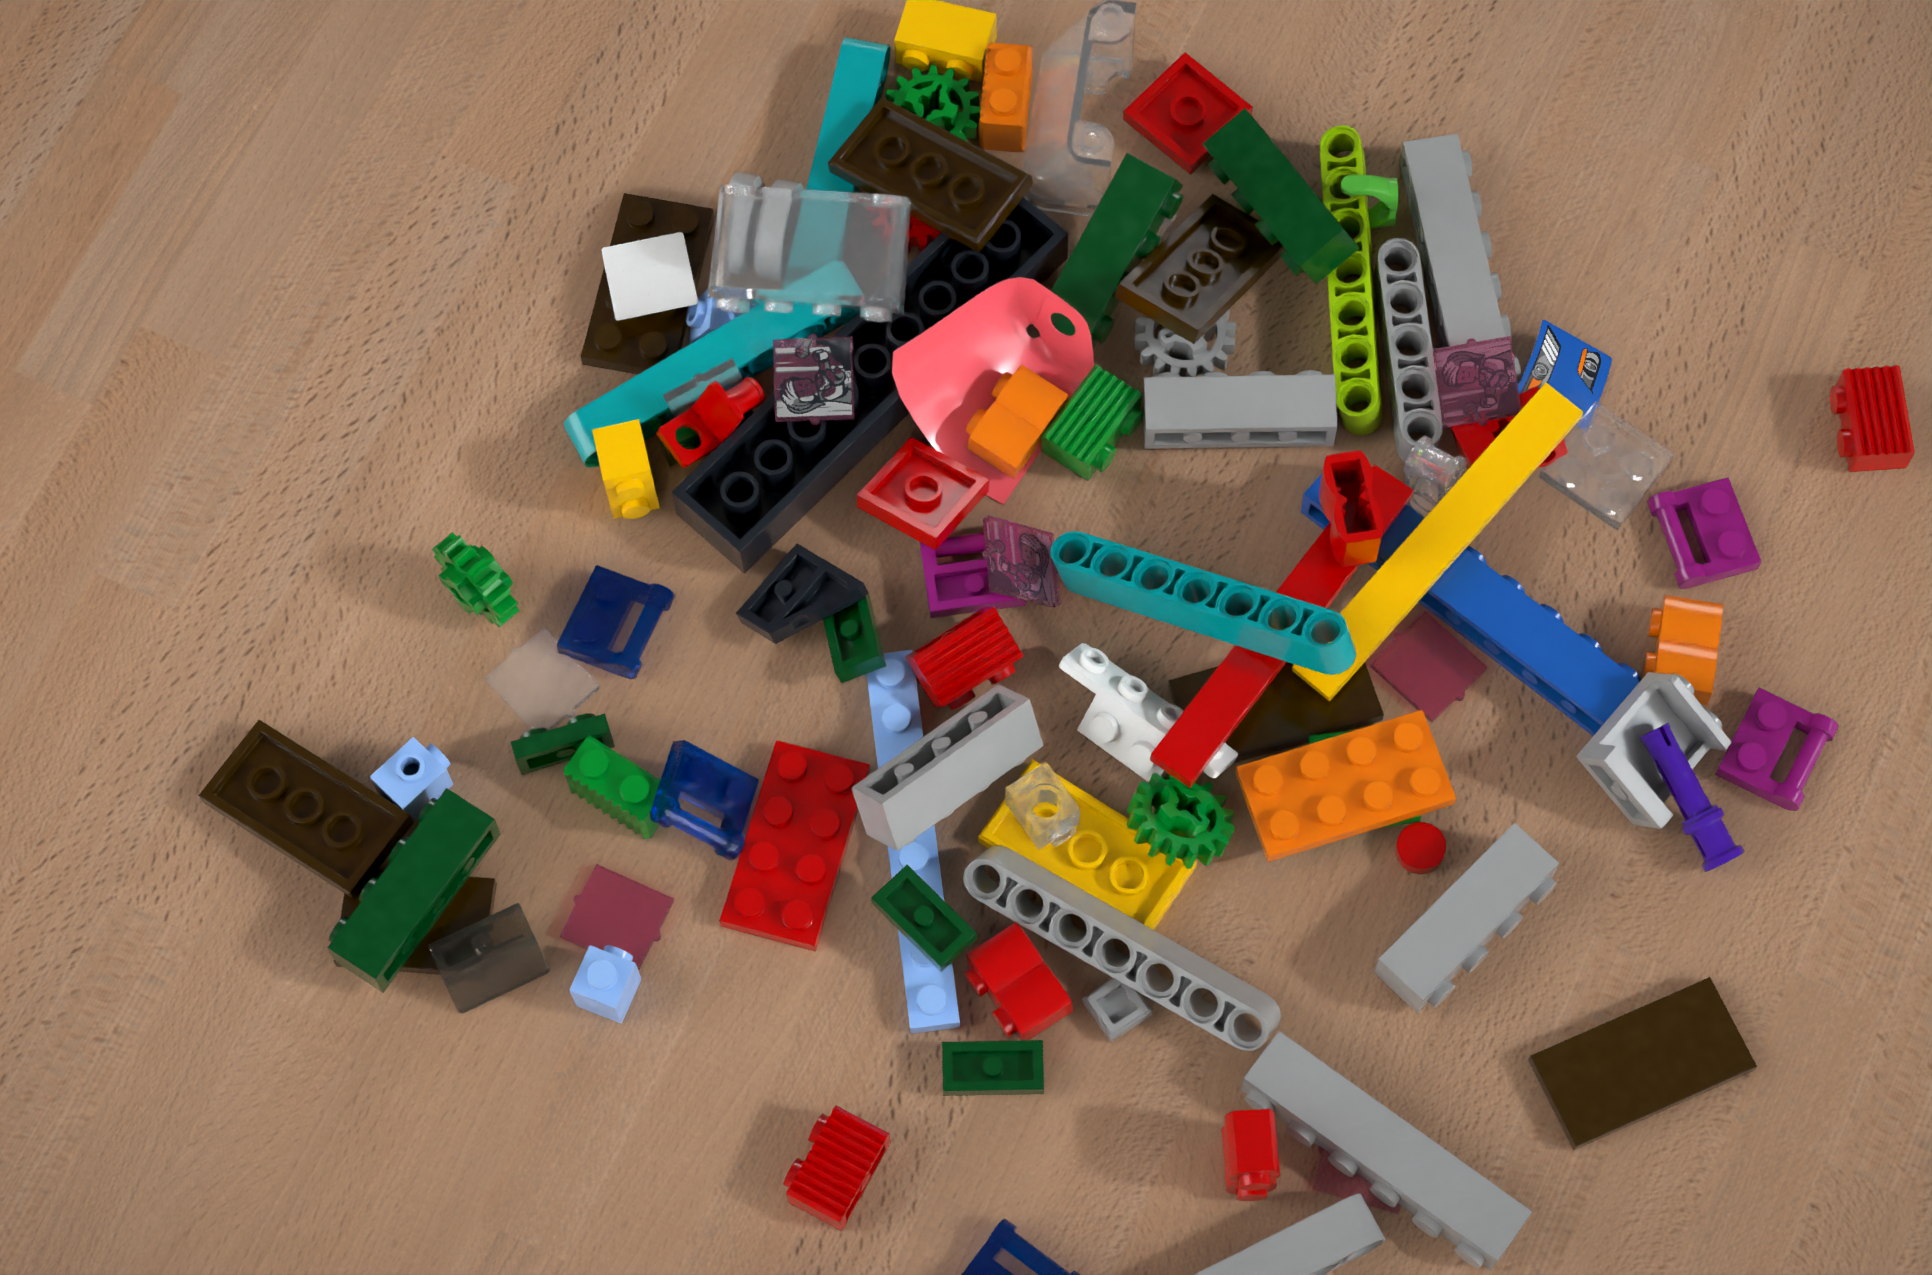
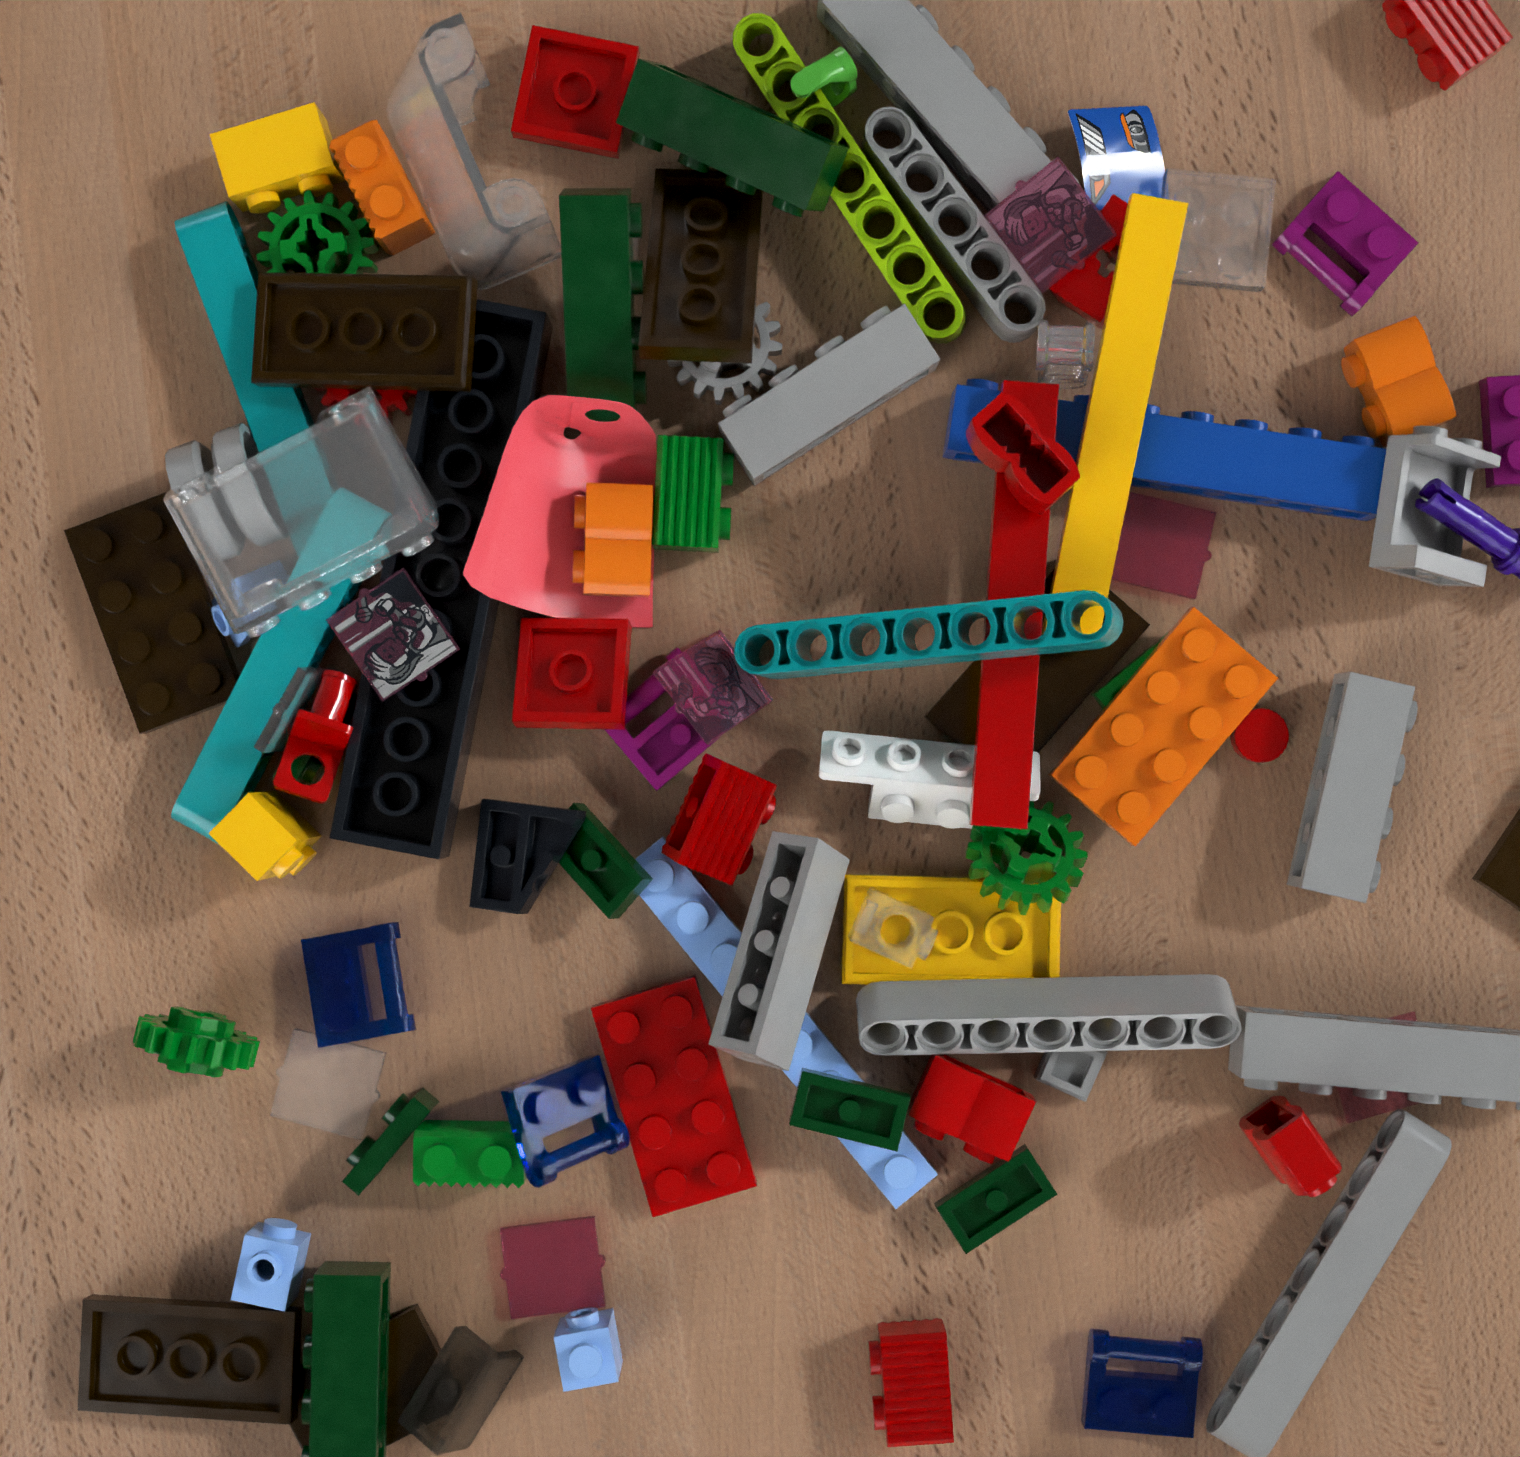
camera: 35 degrees left, 20 degrees up
white sticker [601,232,698,320] -> none

